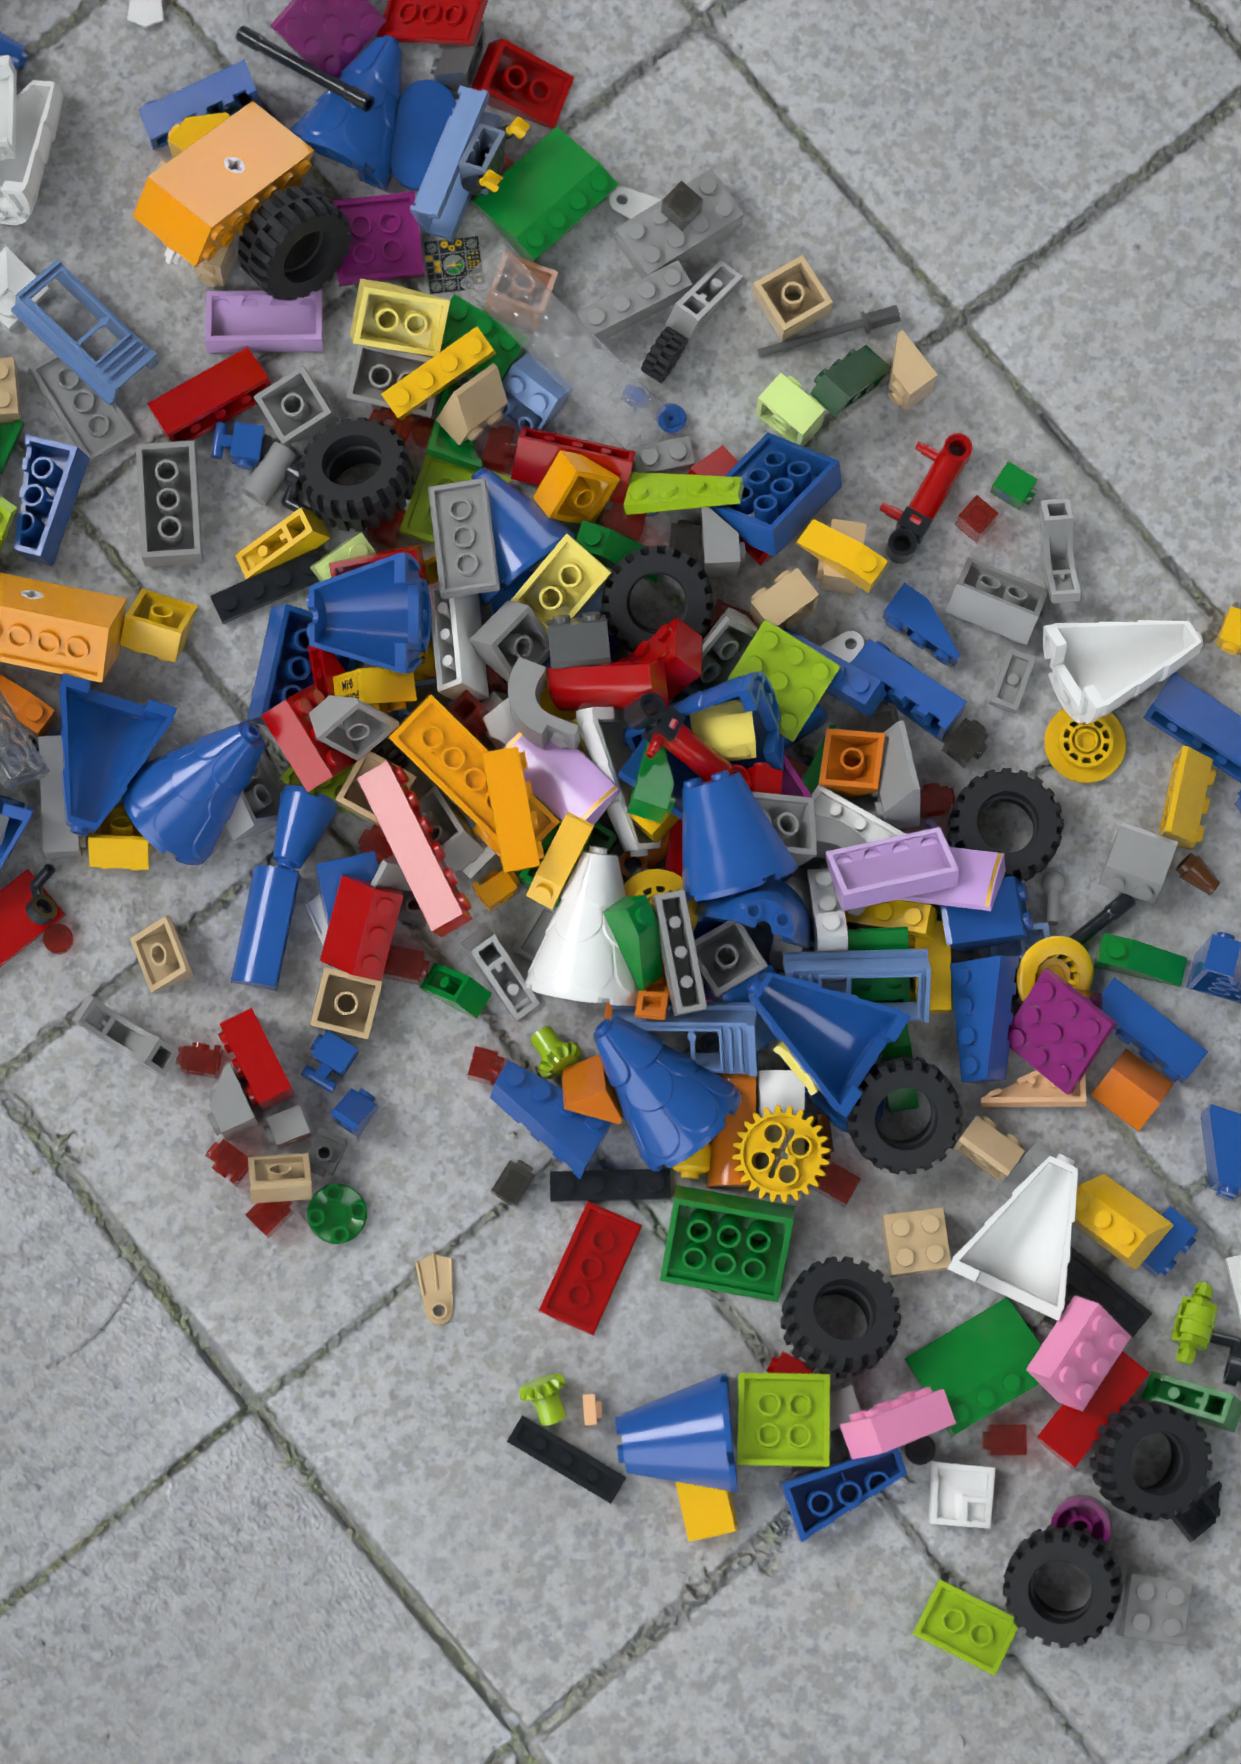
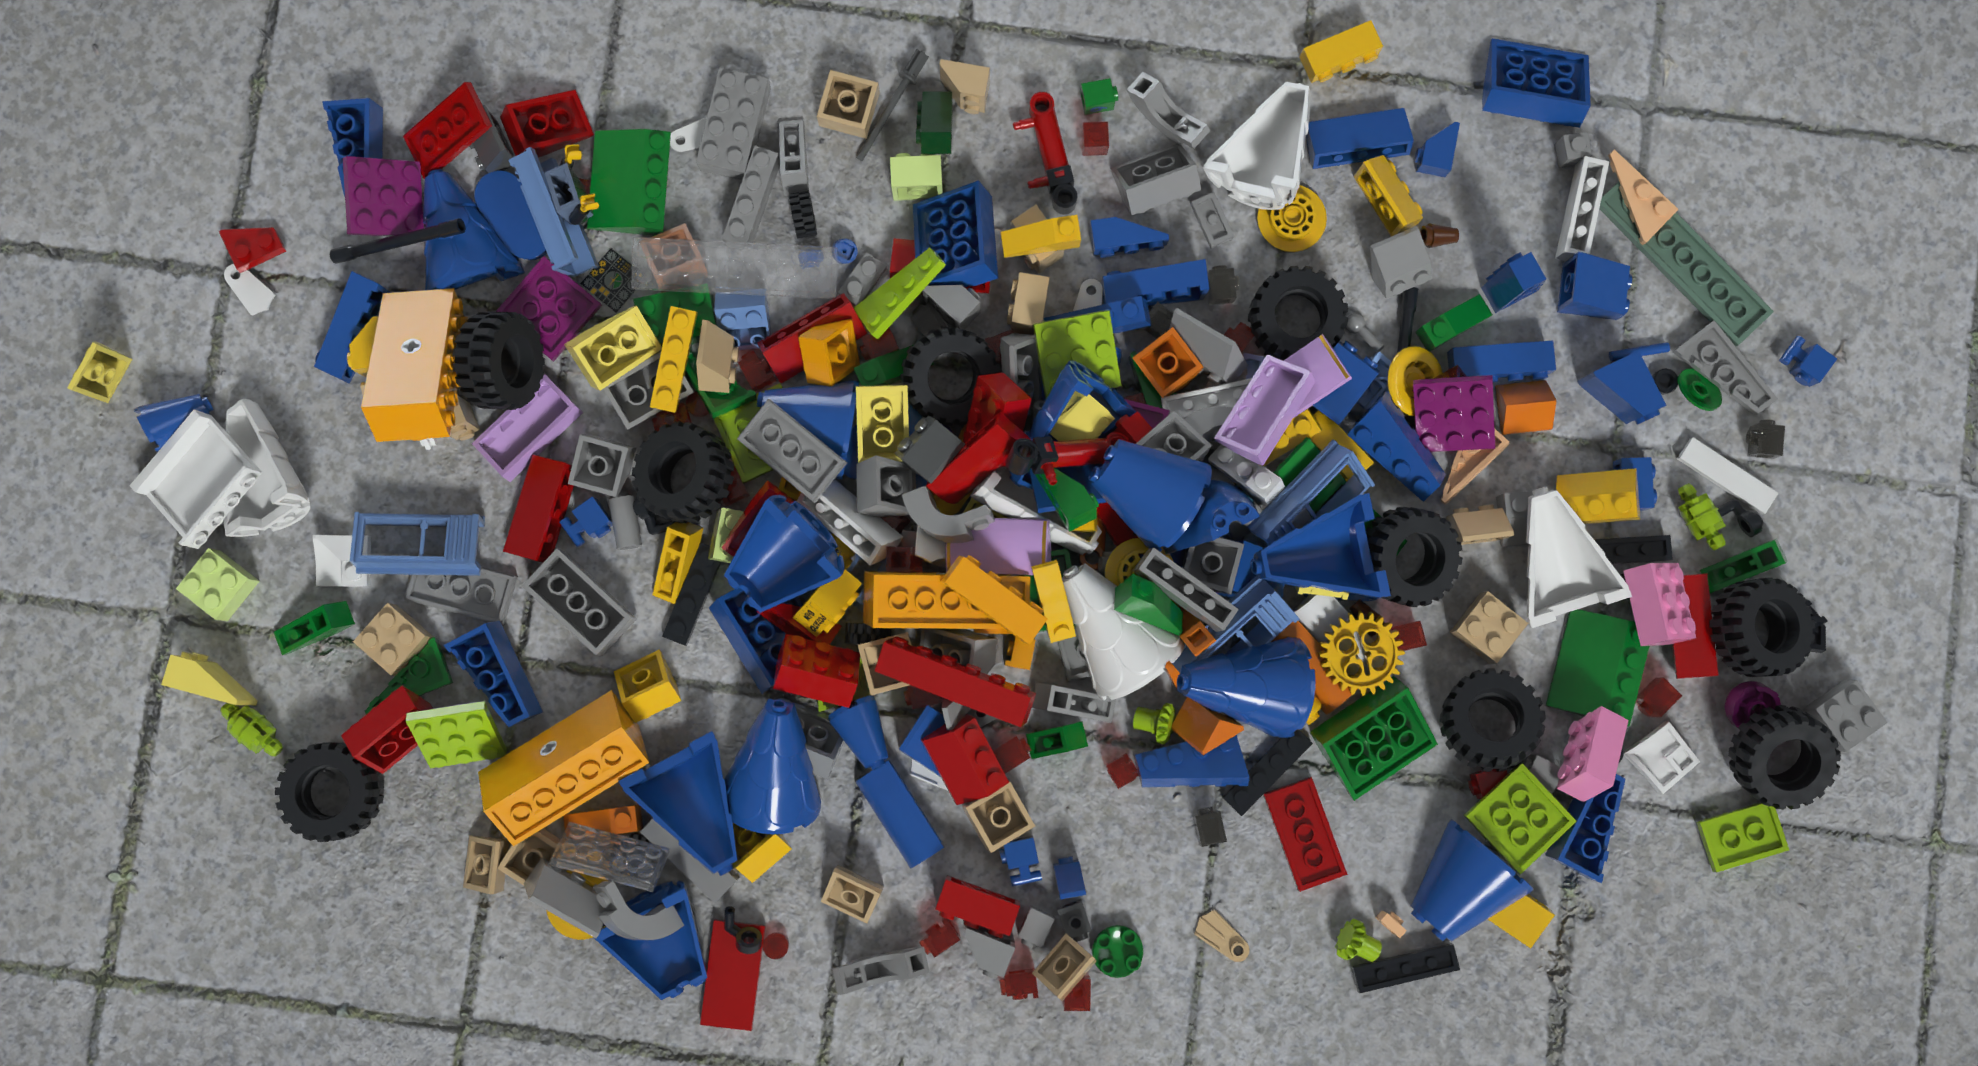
camera: 40 degrees left, 5 degrees up
light grey slope [309,695,400,761] -> none
clear smoke brick [661,180,703,231] -> none

